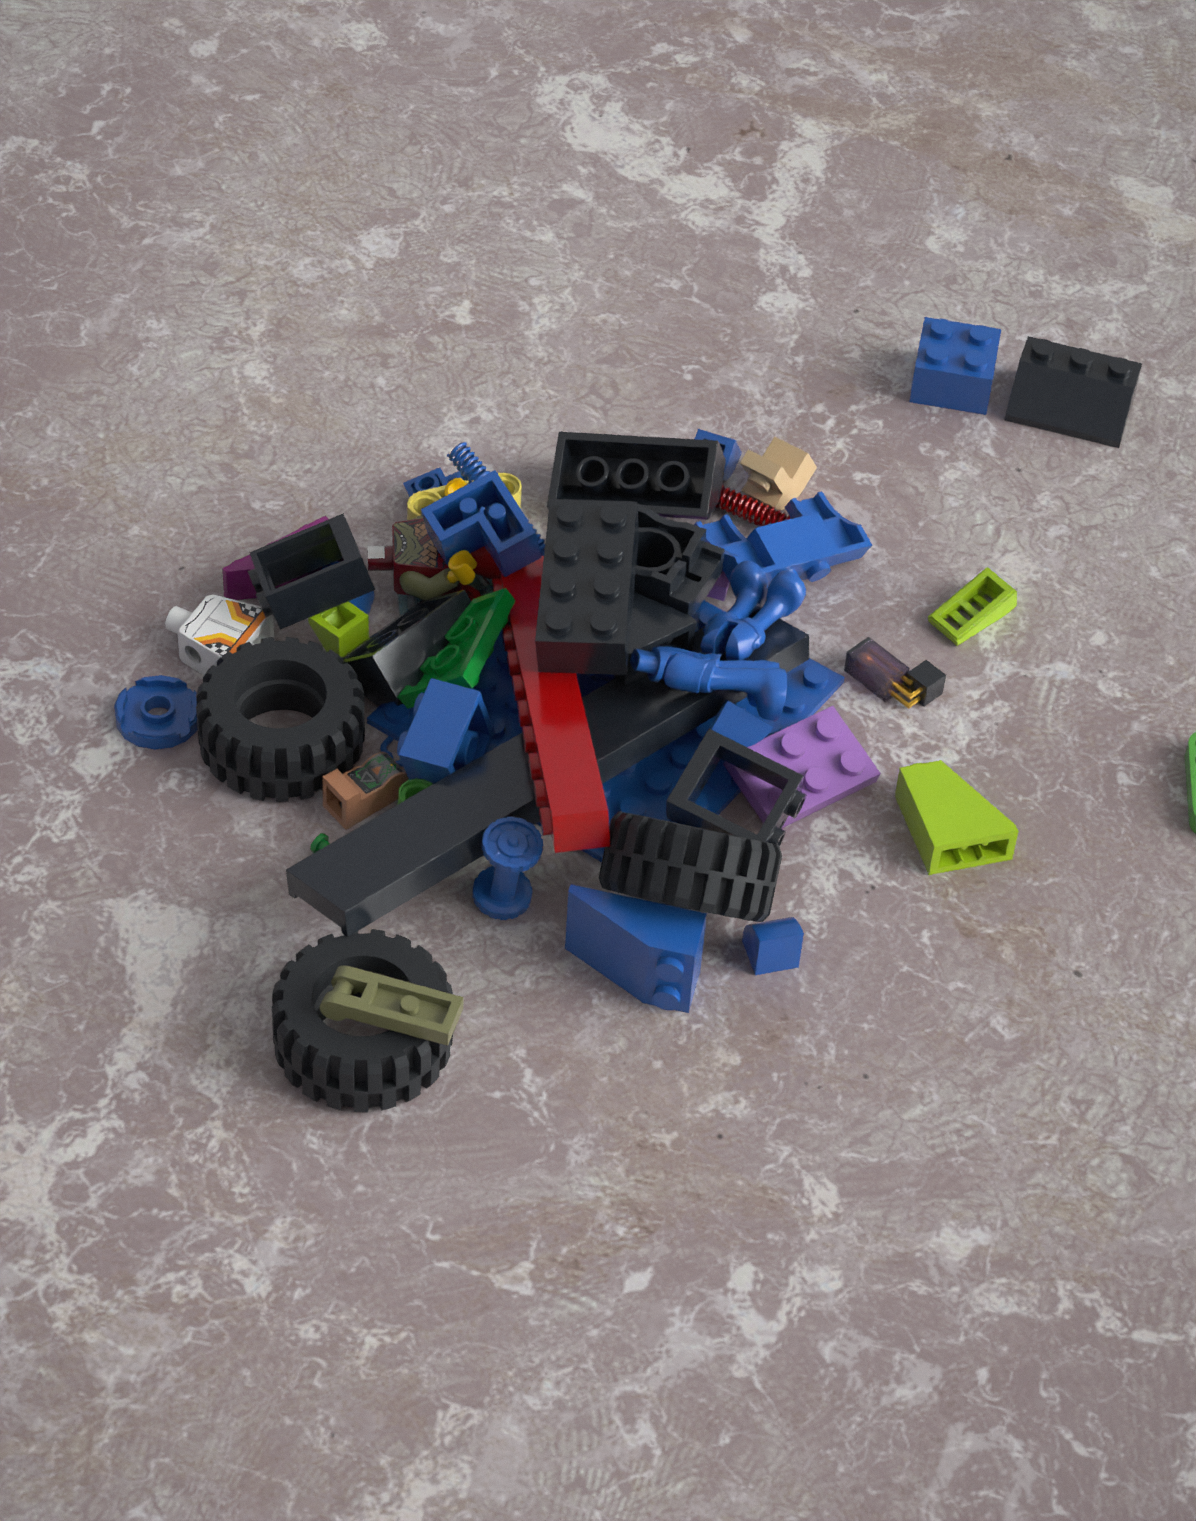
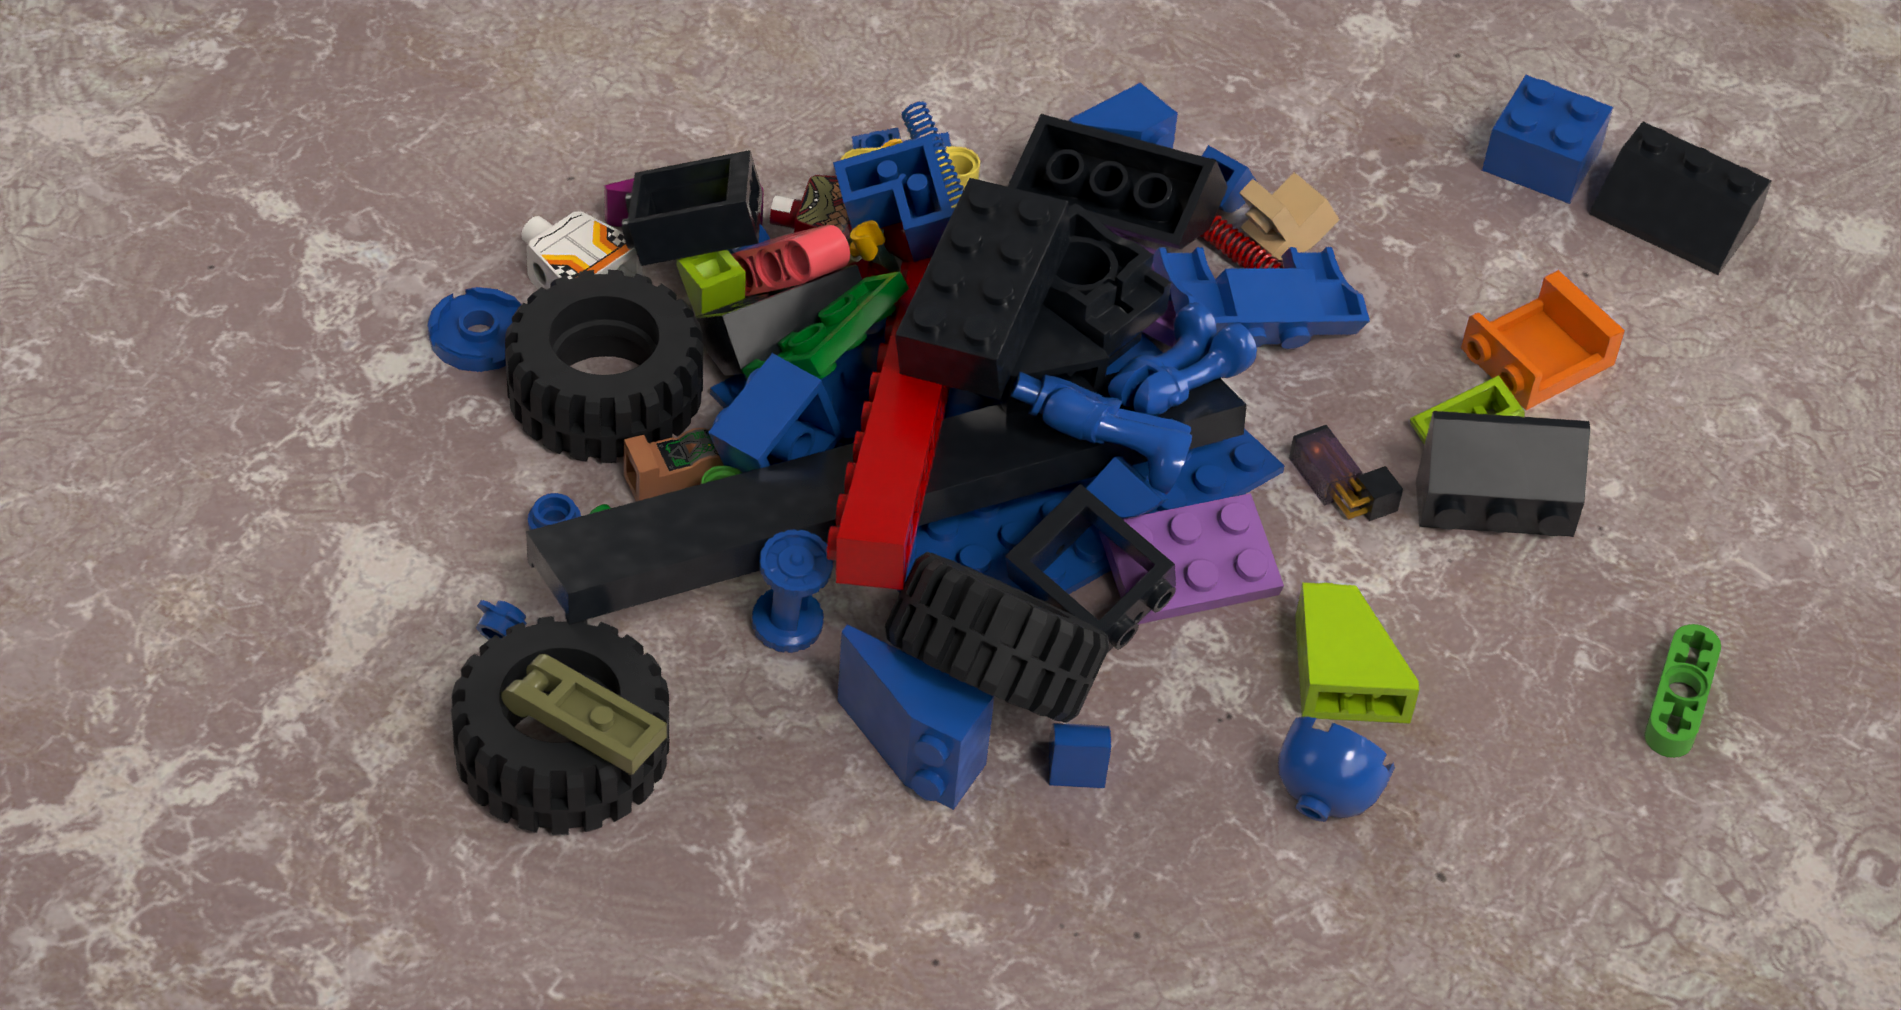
camera: 15 degrees right, 0 degrees up
none -> blue plate [476,600,527,640]
none -> blue plate [528,493,581,530]
none -> coral beam [732,225,850,296]
none -> blue slope [1069,82,1178,149]
none -> blue cylinder [1278,716,1395,822]
none -> black slope [1416,411,1590,537]
none -> orange panel [1461,270,1625,410]

